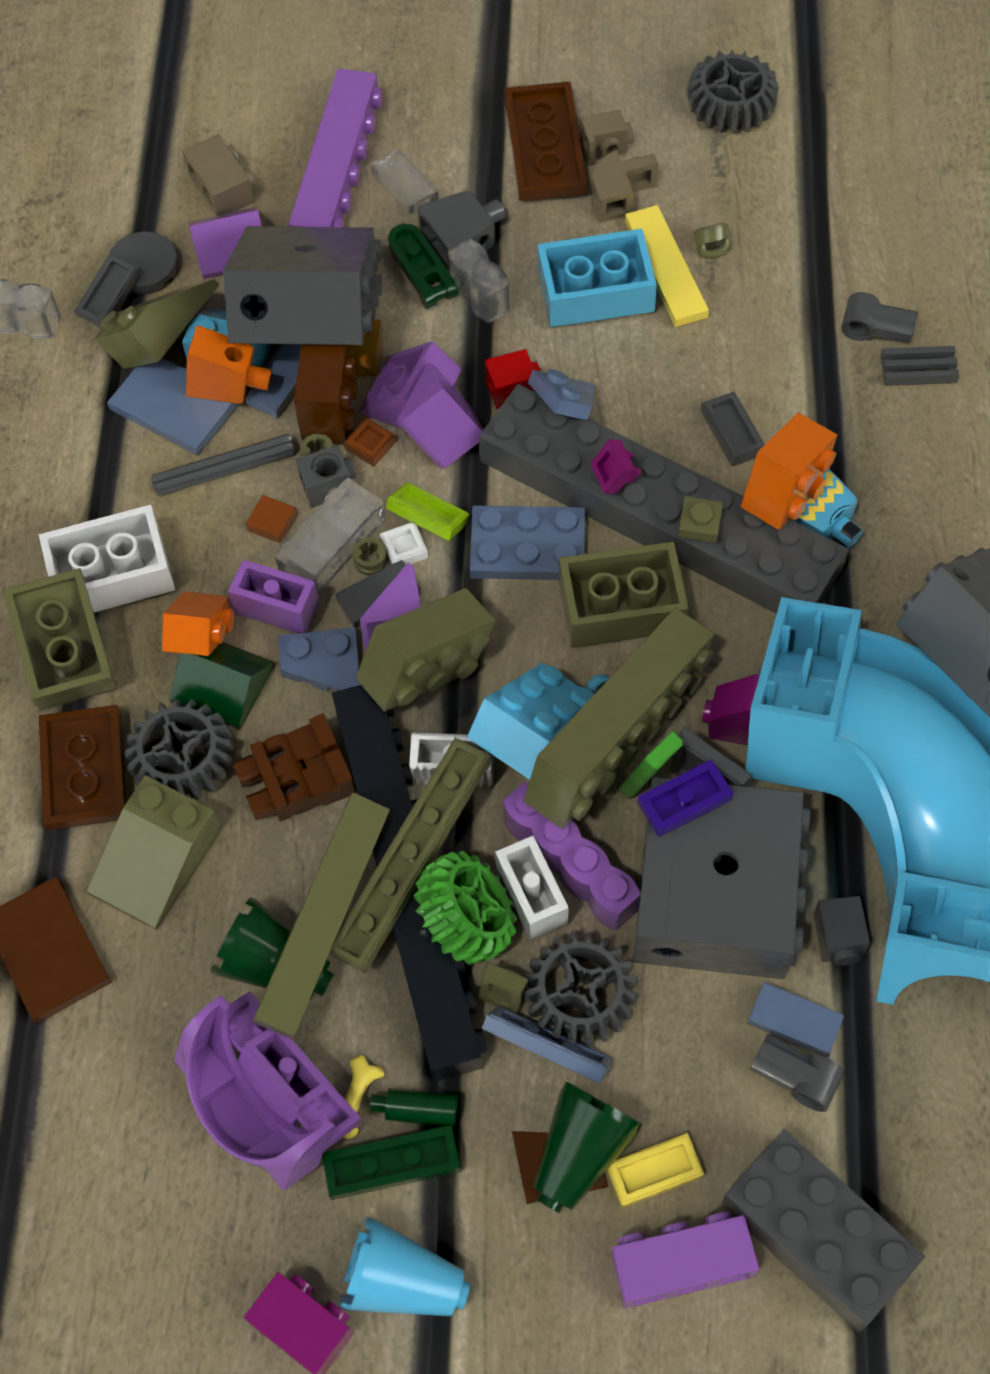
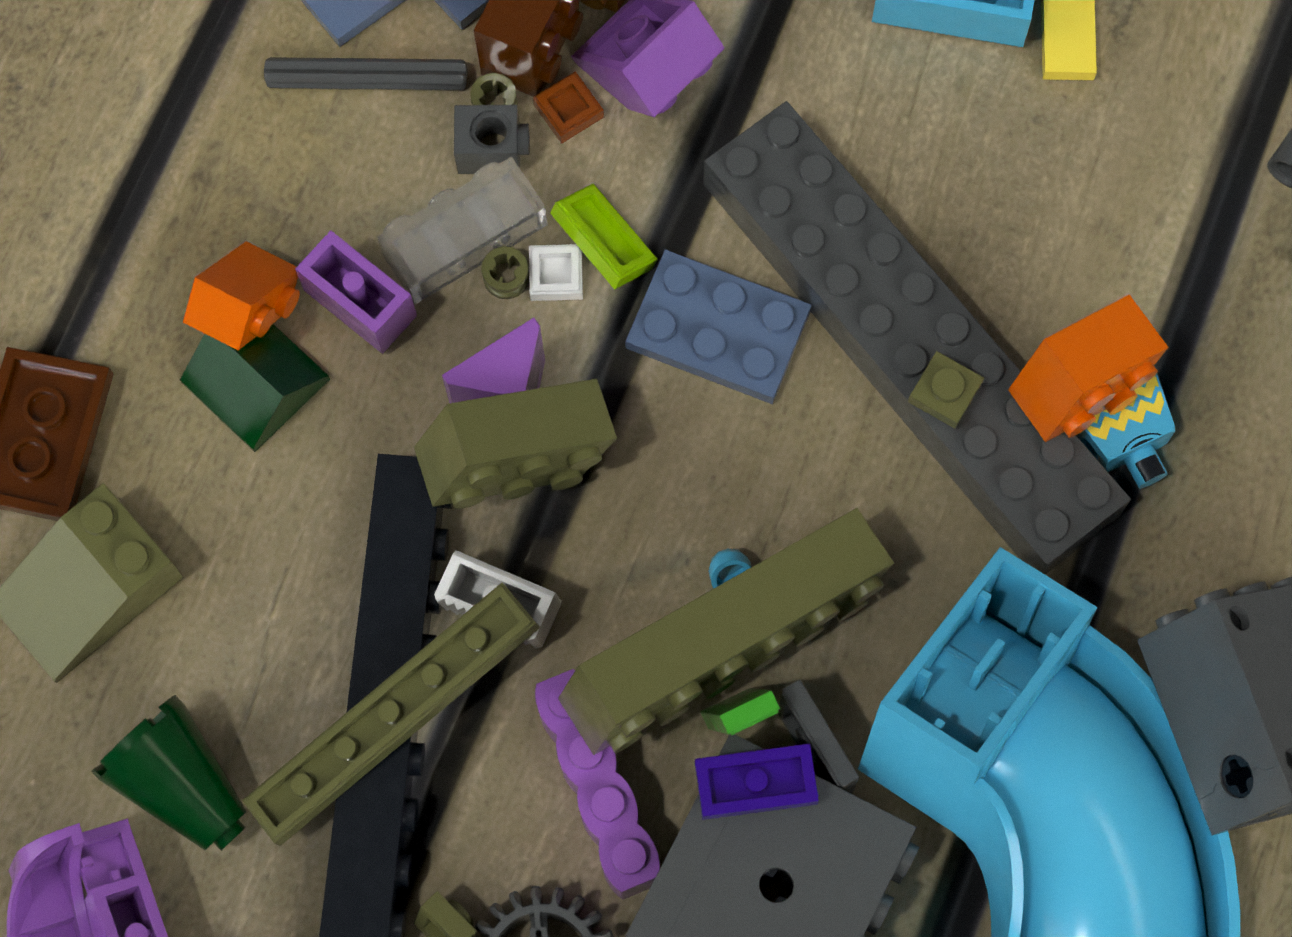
camera: 20 degrees right, 10 degrees up
olive slope [3,568,117,711] -> none
white brick [39,504,176,613] -> none
dark grey gear [125,698,234,801] -> none
reddish brown hips [233,713,355,822] -> none
dark orange tile [246,495,297,543] -> none
olive tile [251,792,390,1039] -> none
sand blue wing [278,627,361,692] -> none
dark grey tile [335,560,421,628] -> none
medium lavender slope [396,363,483,469] -> none
bright green gear [414,851,517,965] -> none
medium azure brick [467,663,594,780] -> none
red brick [484,349,540,409] -> none
white brick [495,836,569,941] -> none
sand blue wing [528,369,595,420] -> none
olive brick [559,542,689,647] -> none
magenta tile [590,439,642,494] -> none
dark grey tile [700,391,765,467] -> none
magenta slope [702,674,760,746] -> none

